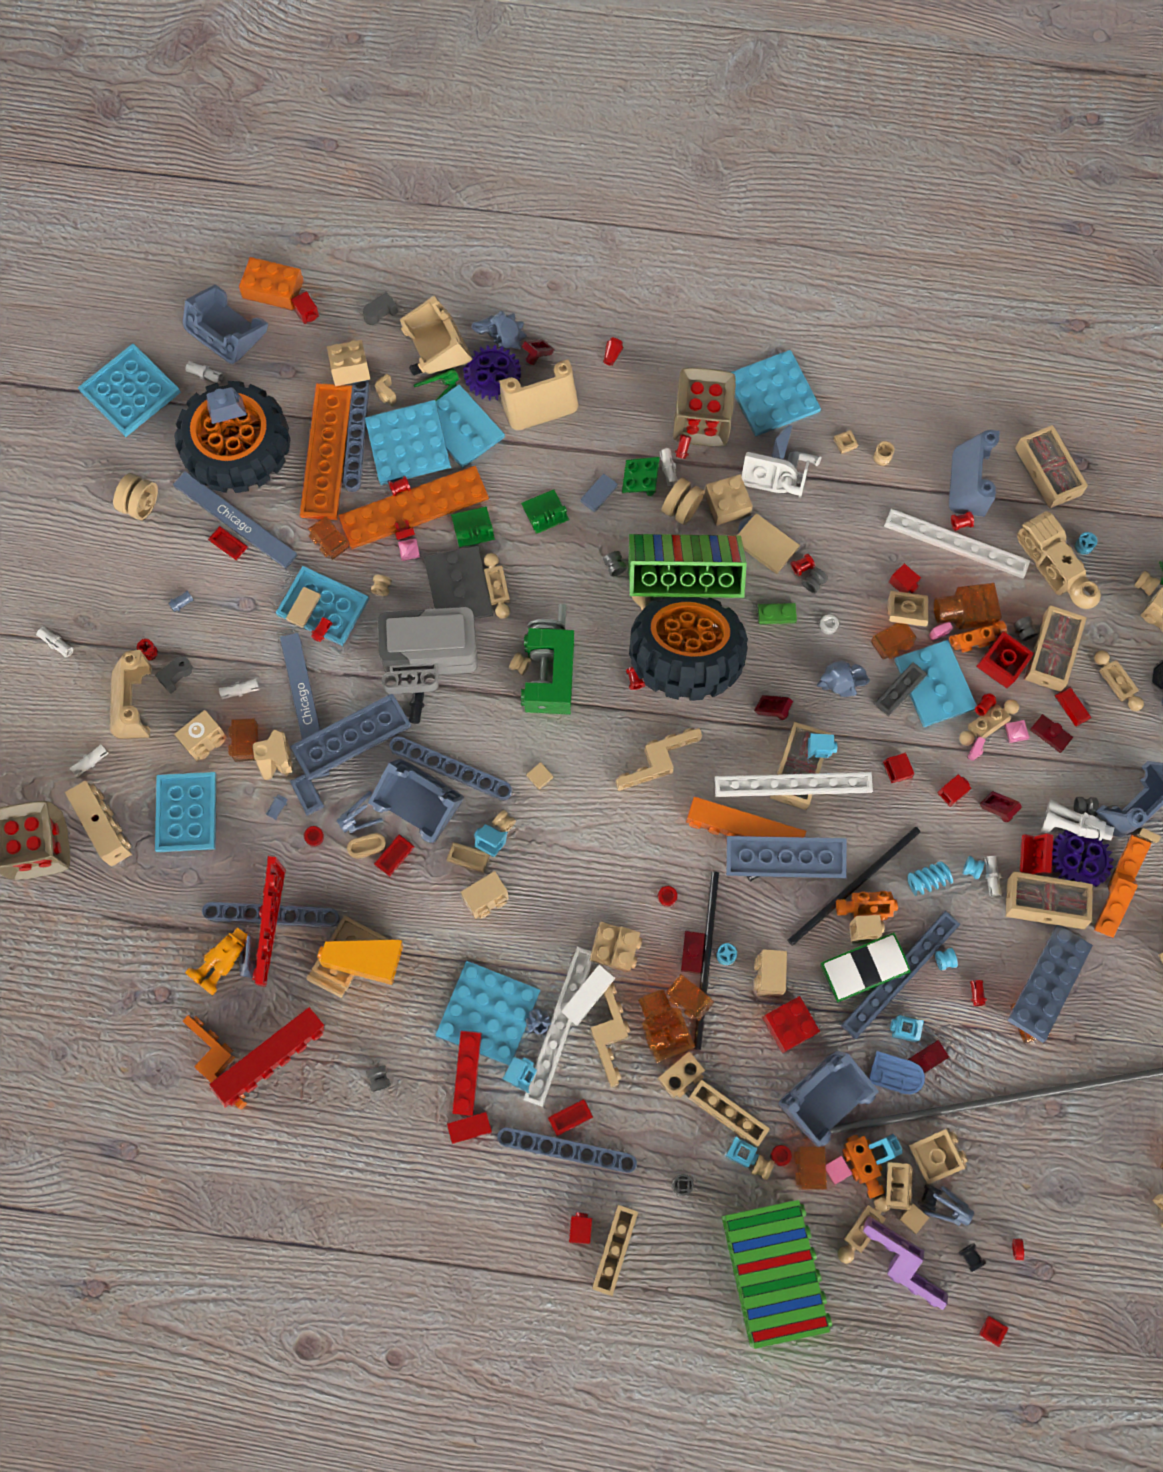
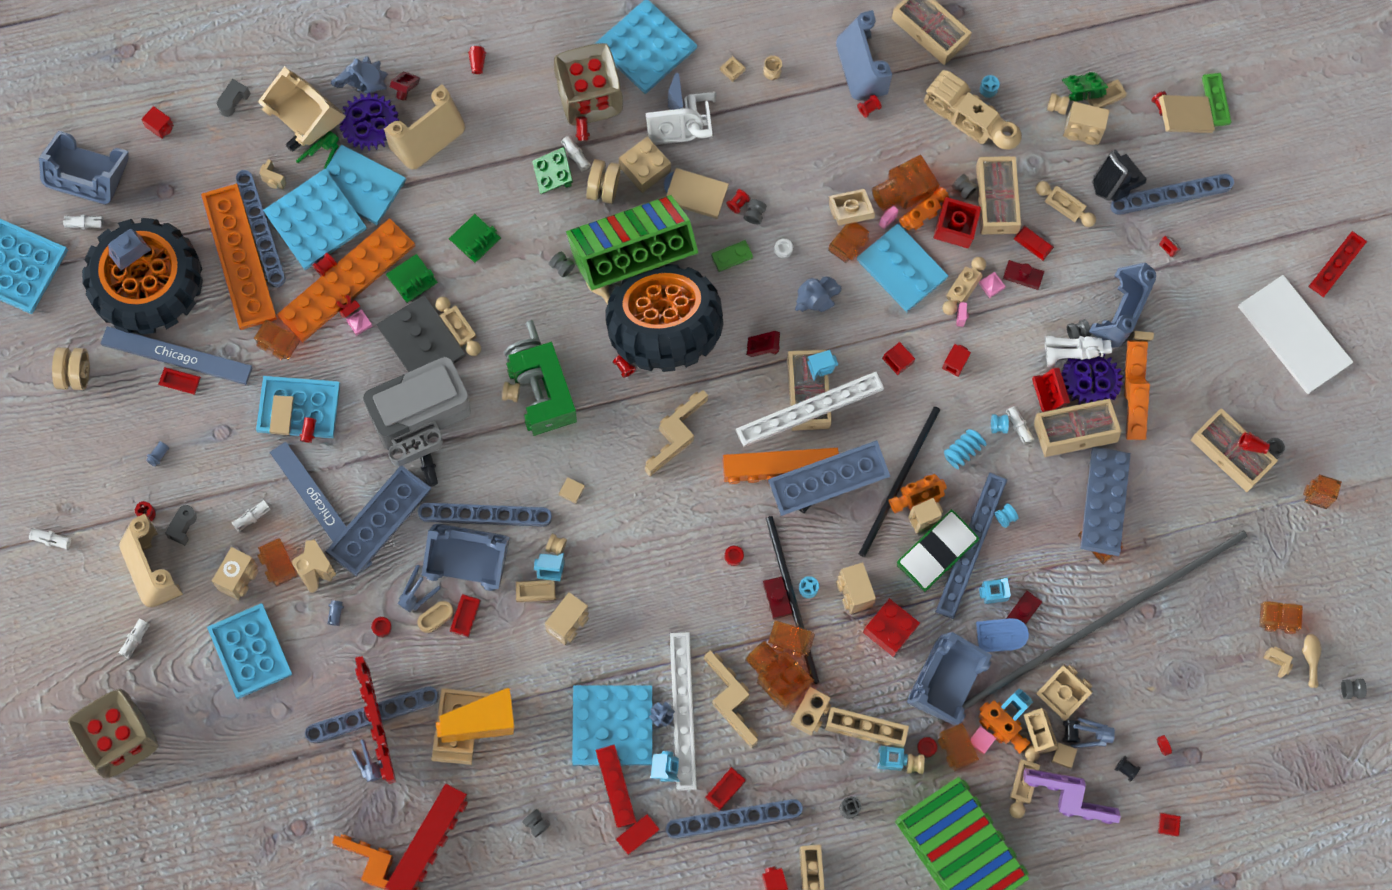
camera: 25 degrees left, 0 degrees up
tan brick [65,780,132,867] -> none
light orange piece [185,927,247,996] -> none
orange brick [239,257,304,310] -> none
sand blue tile [290,774,324,816] -> none
tan brick [327,340,370,386] -> none
tan wheel [371,575,392,596] -> none
white tile [561,965,615,1025] -> none
sand blue tile [580,474,618,512] -> none
tan plate [589,922,642,972] -> none
dark grey tile [874,662,927,717] -> none
white tile [884,509,1030,579] -> none
red brick [889,563,921,594] -> none
red pin [970,980,987,1006] -> none
red pin [975,693,996,716] -> none
dark red tile [980,791,1022,822] -> none

